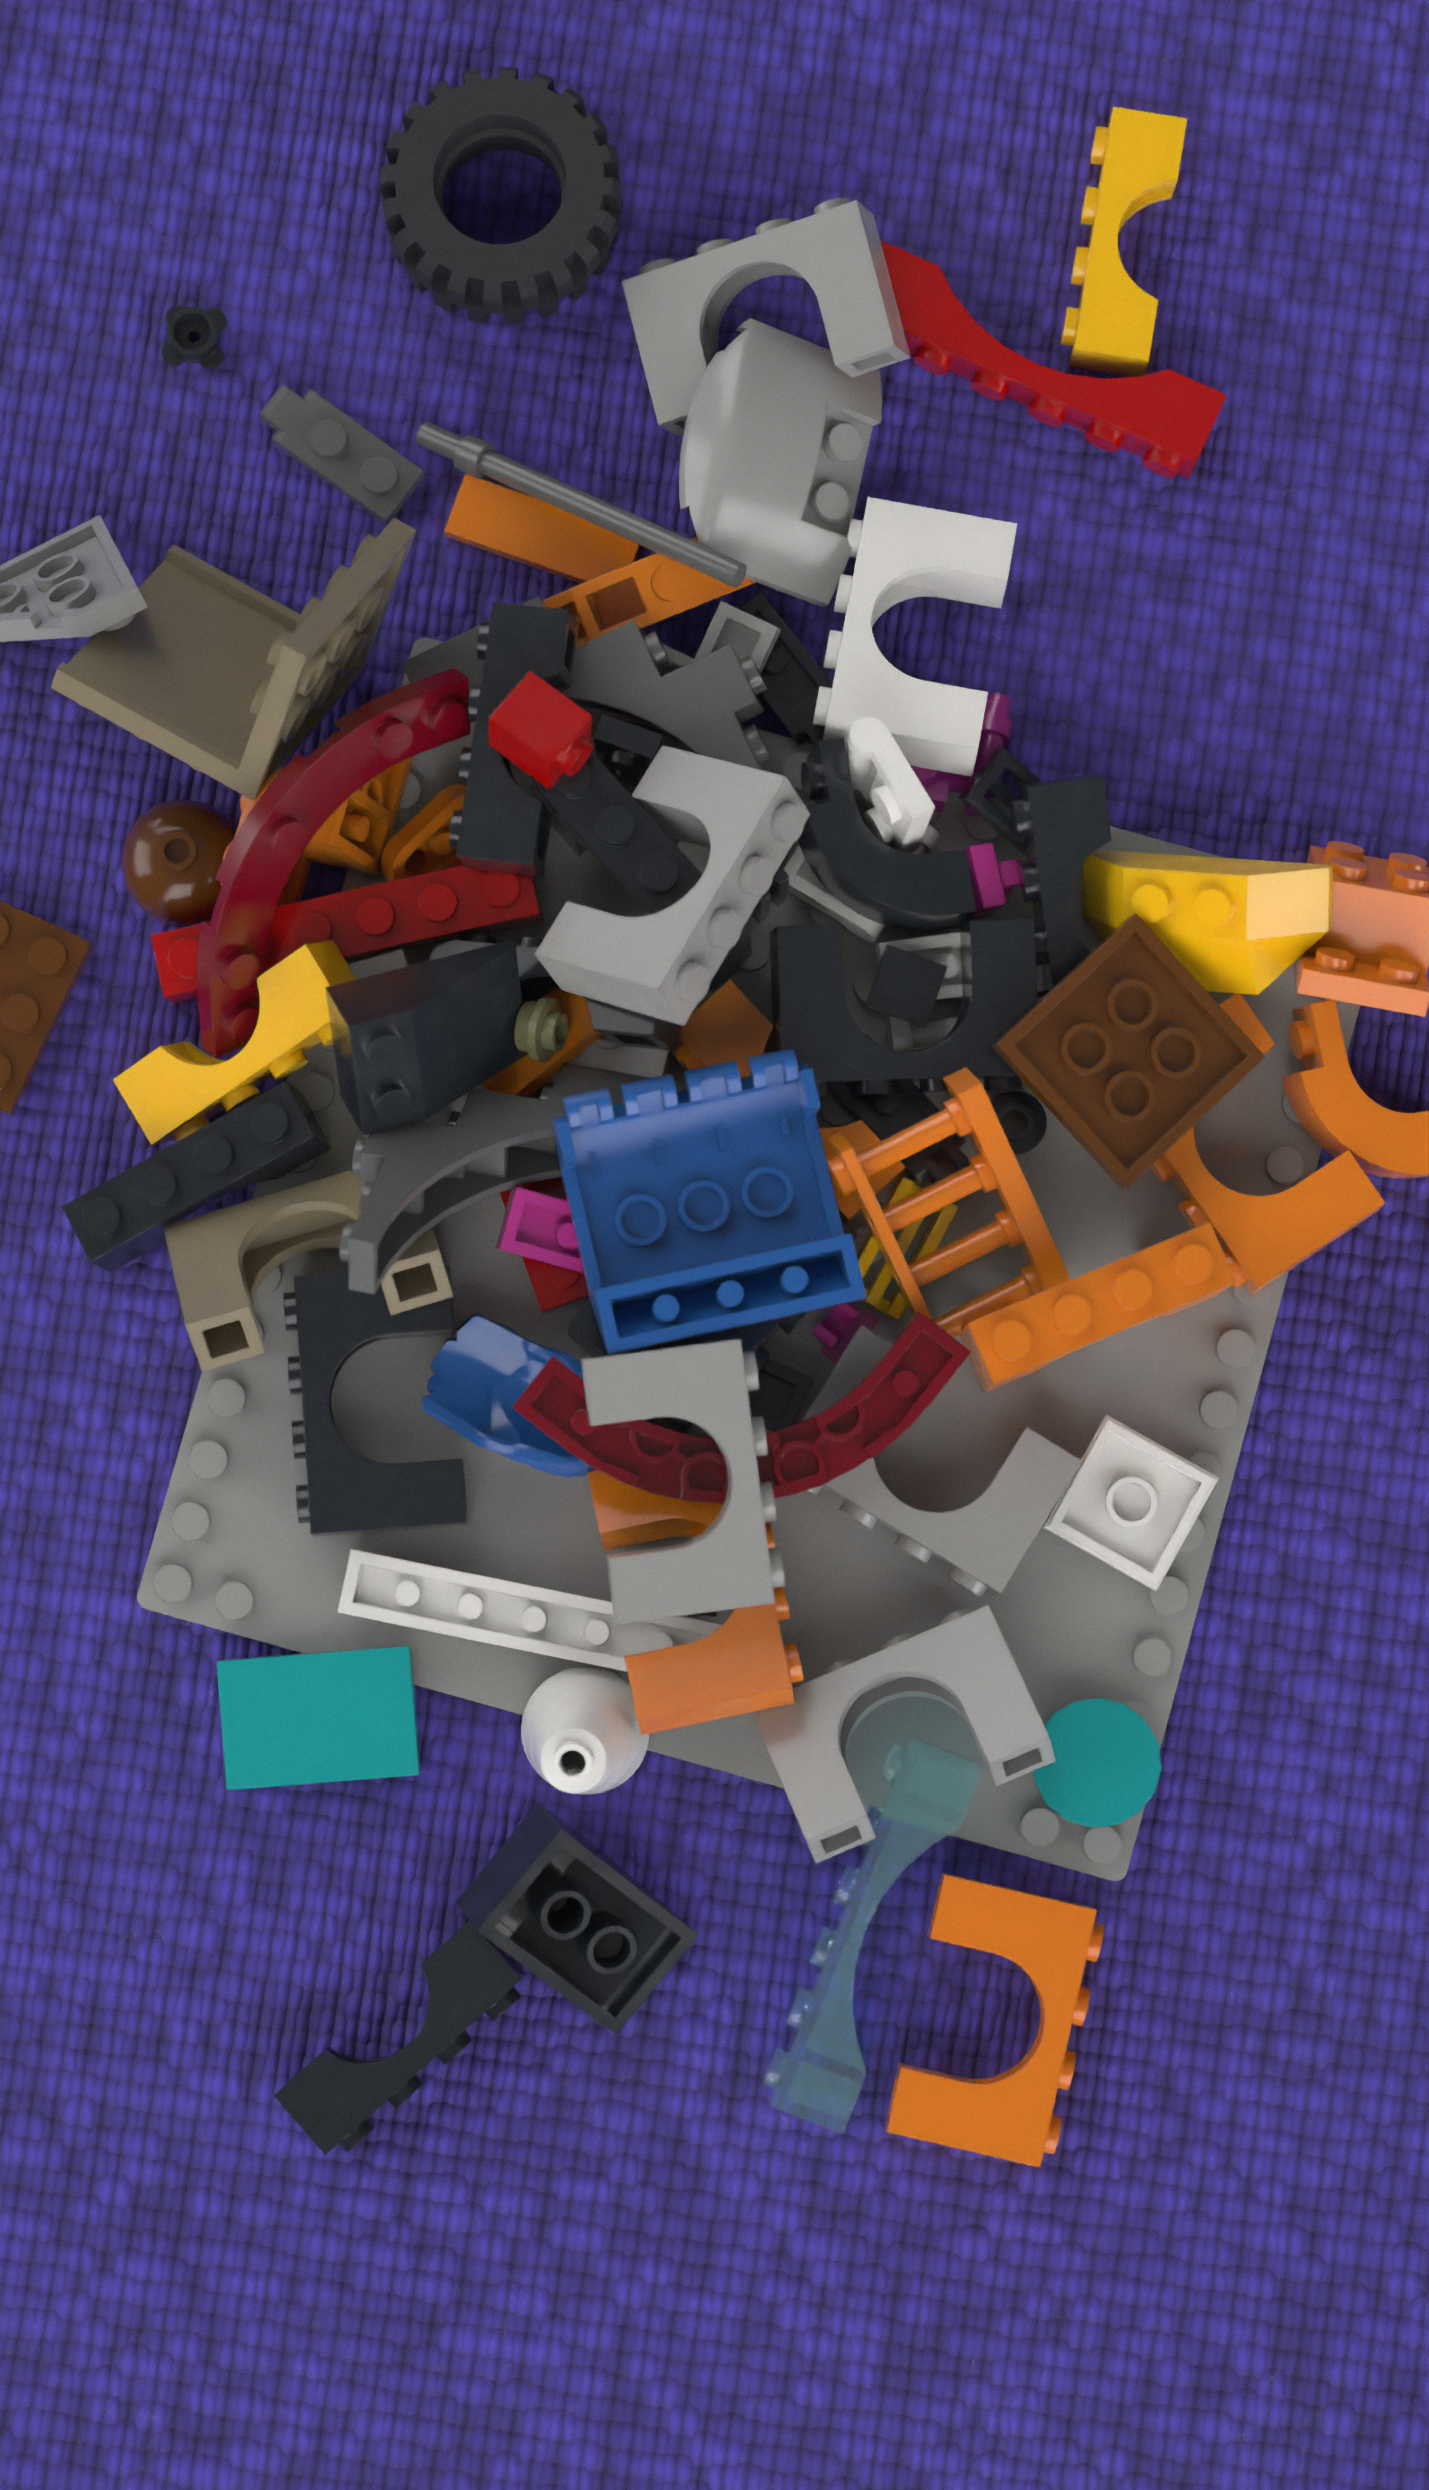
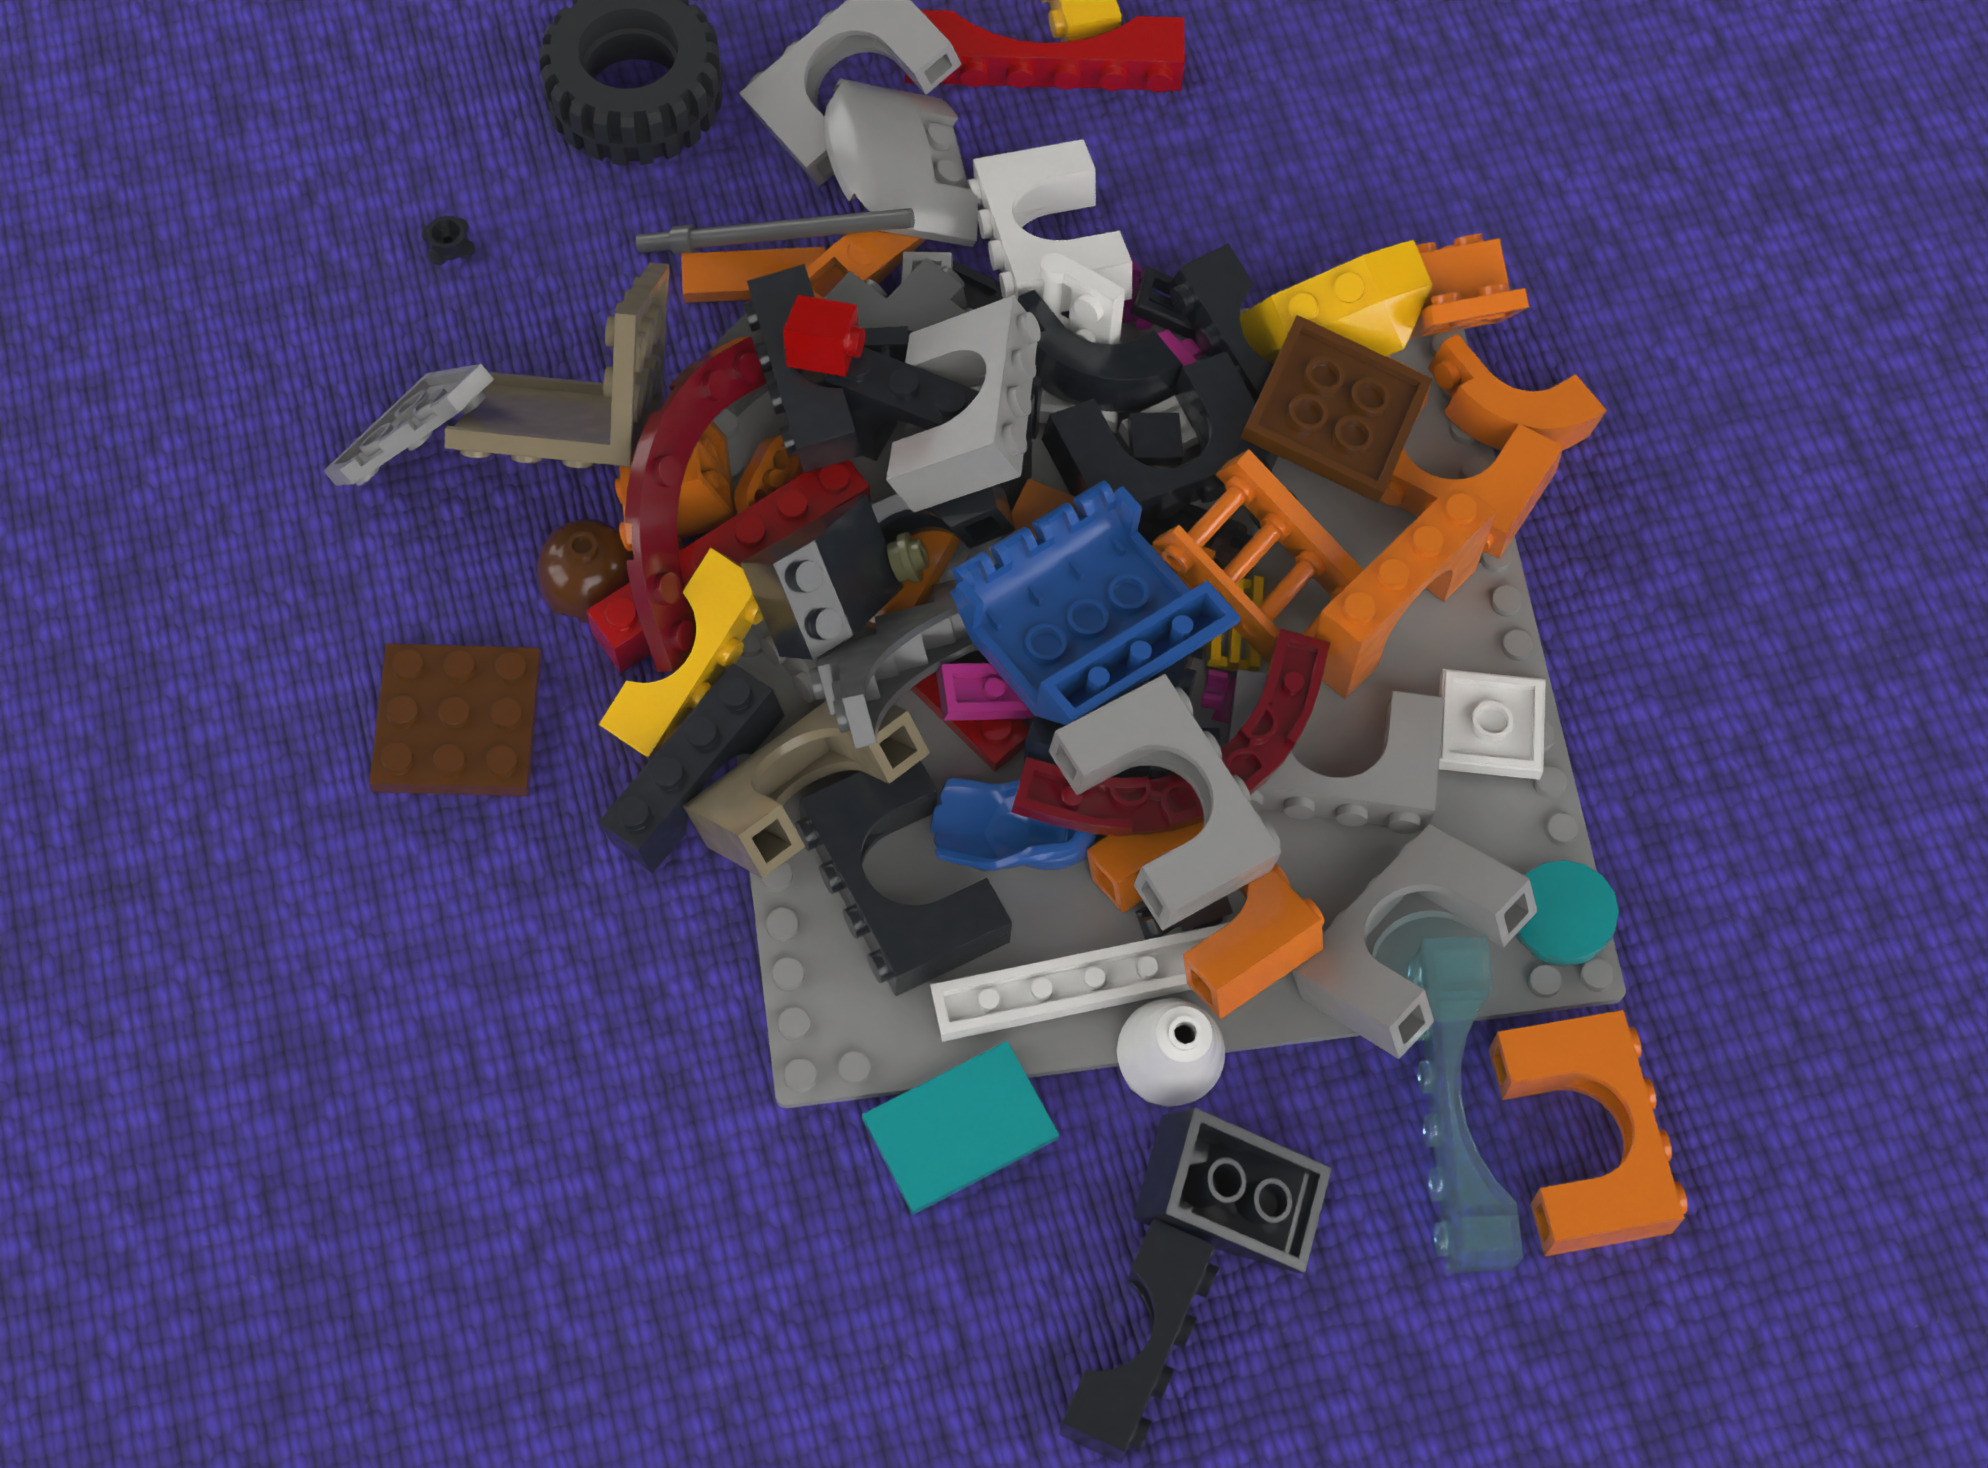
camera: 25 degrees left, 20 degrees down
dark grey hinge [259,385,425,526] -> none

